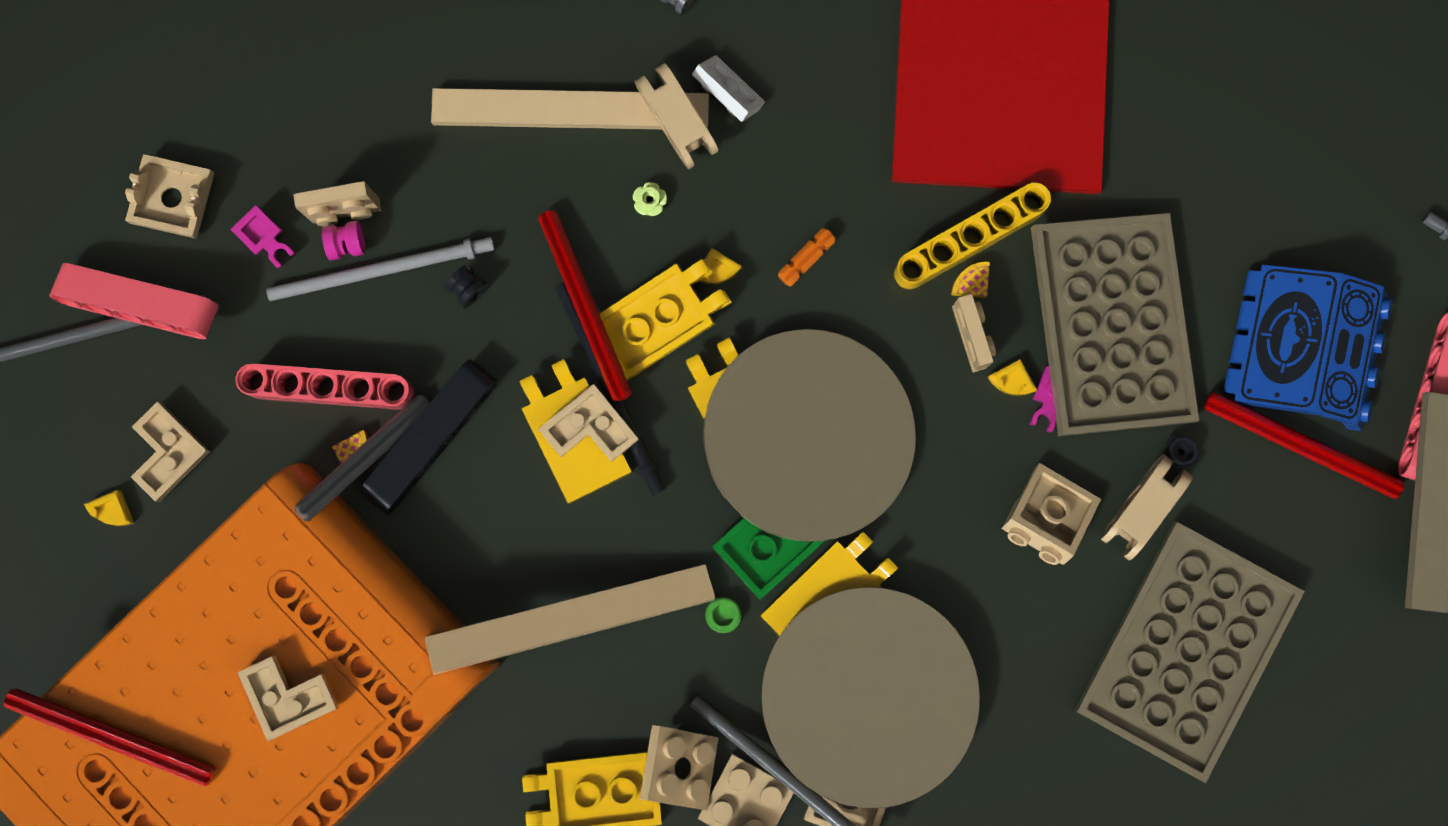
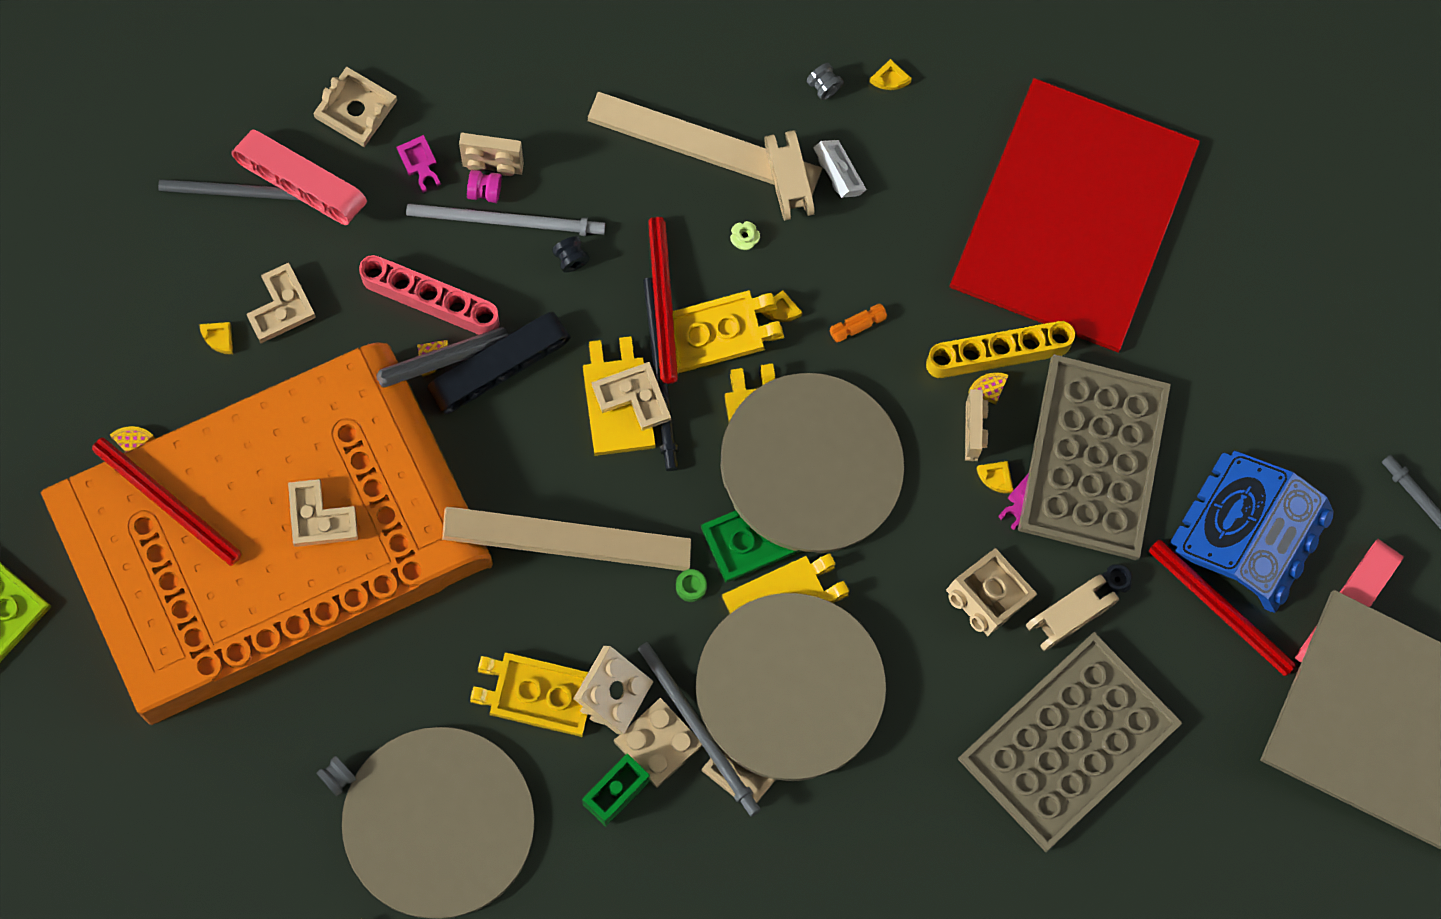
camera: 10 degrees right, 10 degrees down
none -> yellow tile [110,426,155,452]

